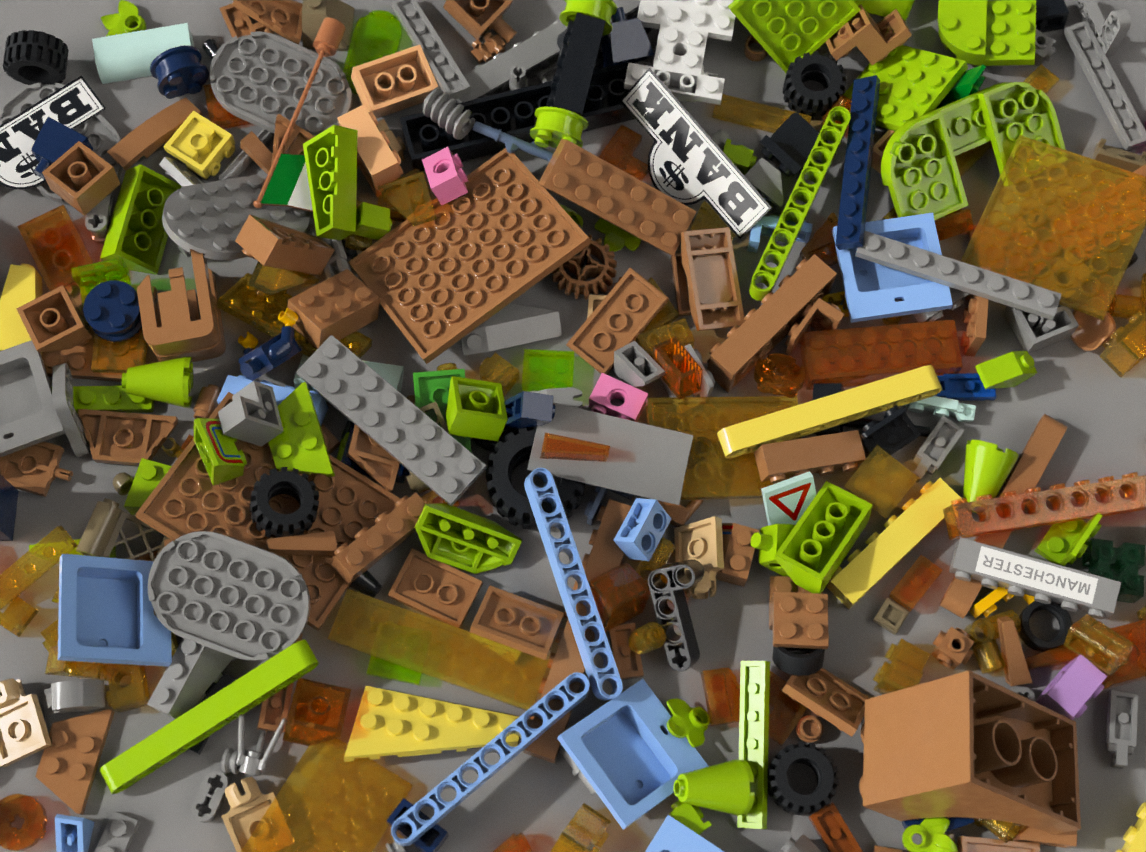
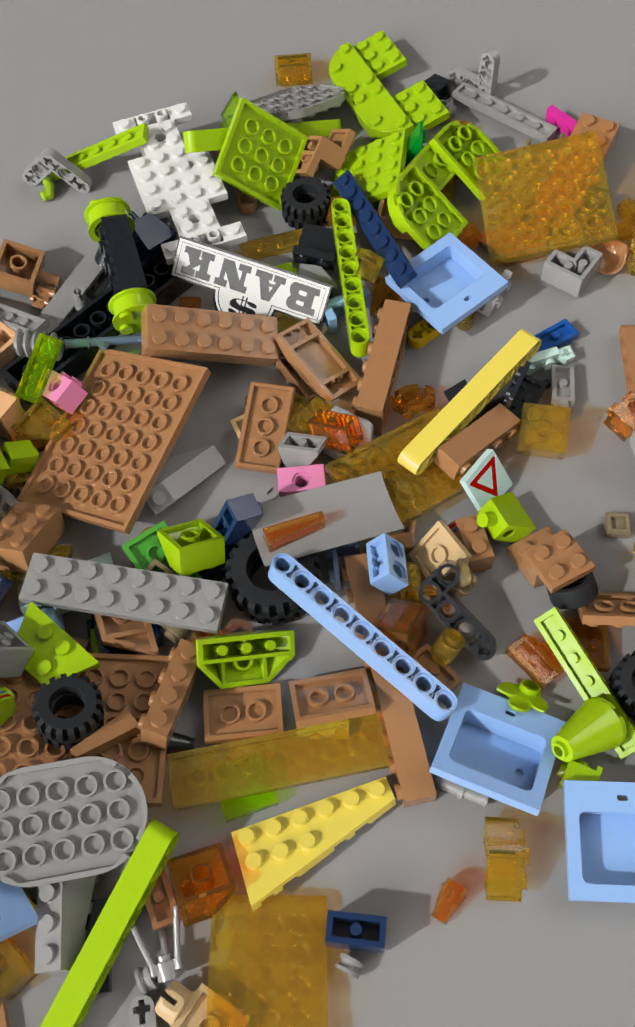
camera: 25 degrees left, 10 degrees down
light blue beam [391,672,590,846] -> none
clear yellow brick [479,352,520,397] -> none
clear neon green plate [521,349,574,392] -> none
medium nougat gear [551,234,617,300] -> none
lime plate [594,218,641,252] -> none
lime slope [774,481,873,594] -> none
medium nougat bracket [785,298,845,356] -> none
medium nougat plate [796,715,823,743] -> none
clear orange brick [800,320,963,390] -> none
light yellow brick [827,478,963,609] -> none
light grey plate [855,231,1062,320] -> none
clear orange plate [889,554,943,612] -> none
medium nougat plate [961,267,991,357] -> none
lime cone [963,439,1019,514] -> none
lime slope [975,351,1037,389] -> none
none -> clear neon green plate [15,333,63,405]
none -> clear yellow panel [355,248,385,283]

